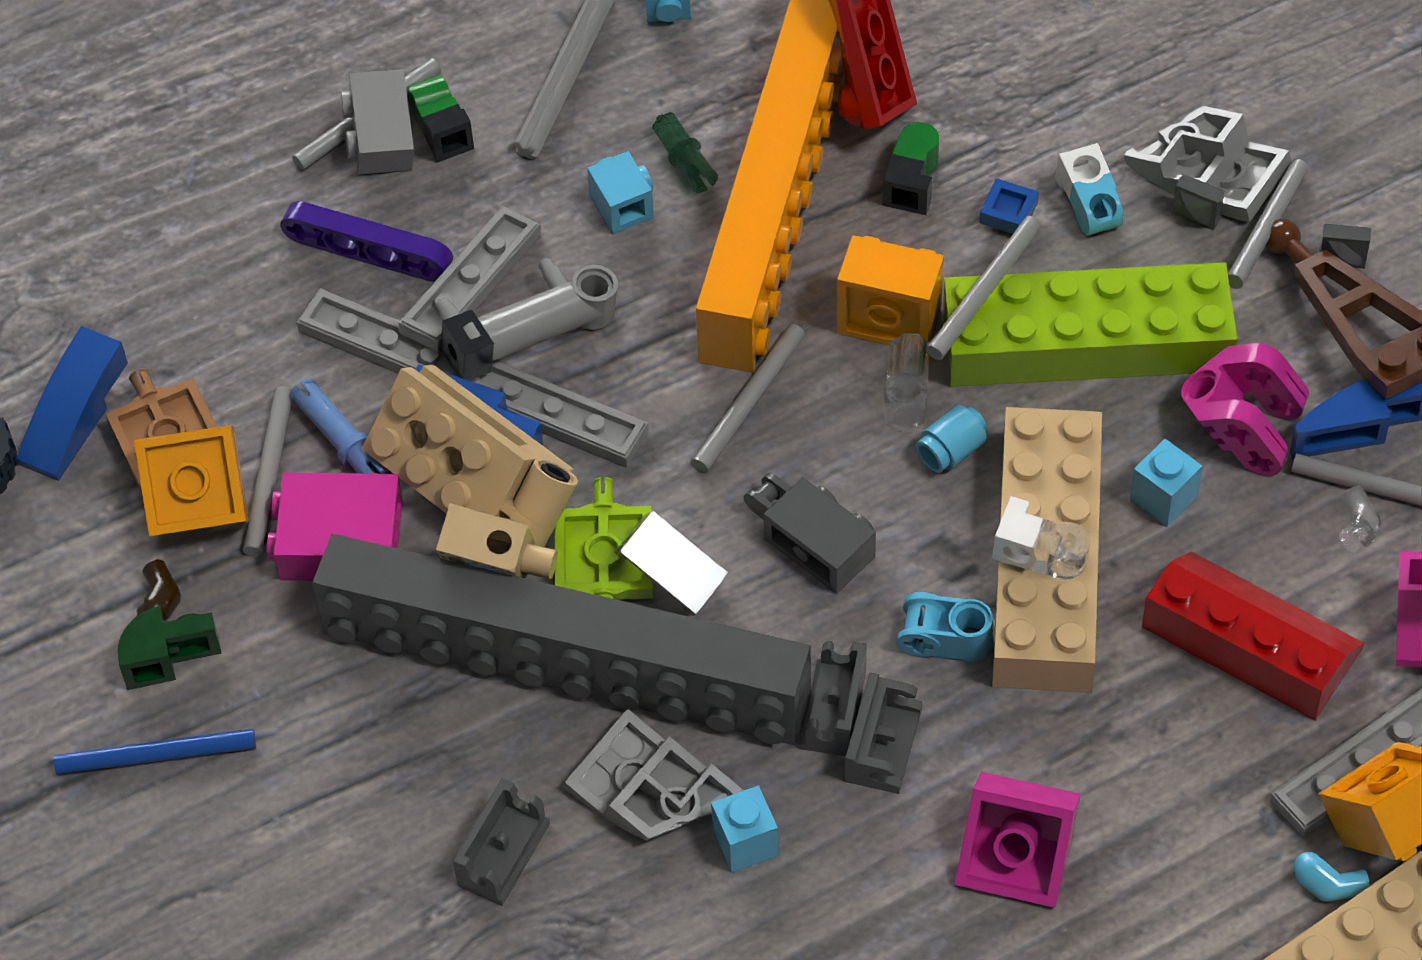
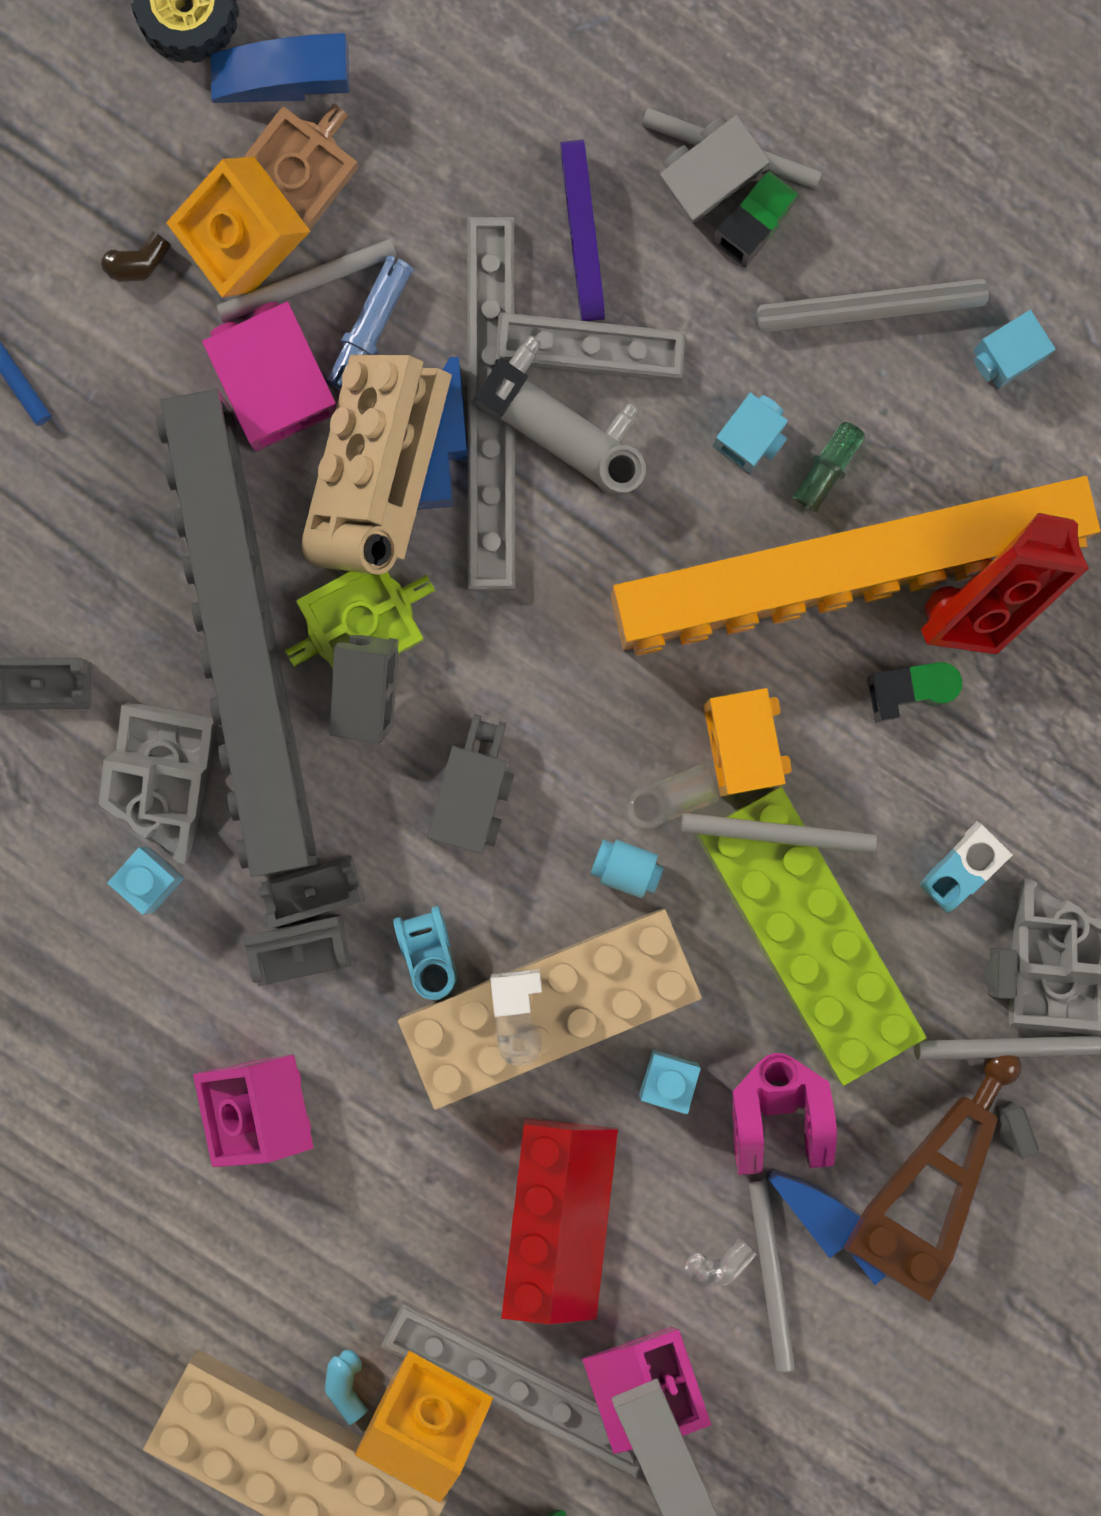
camera: 60 degrees right, 30 degrees up
dark green brick [117,606,222,690] -> none
tan torso [436,503,558,579] -> none
light grey bar [692,324,805,472] -> none
blue plate [979,178,1039,234] -> none

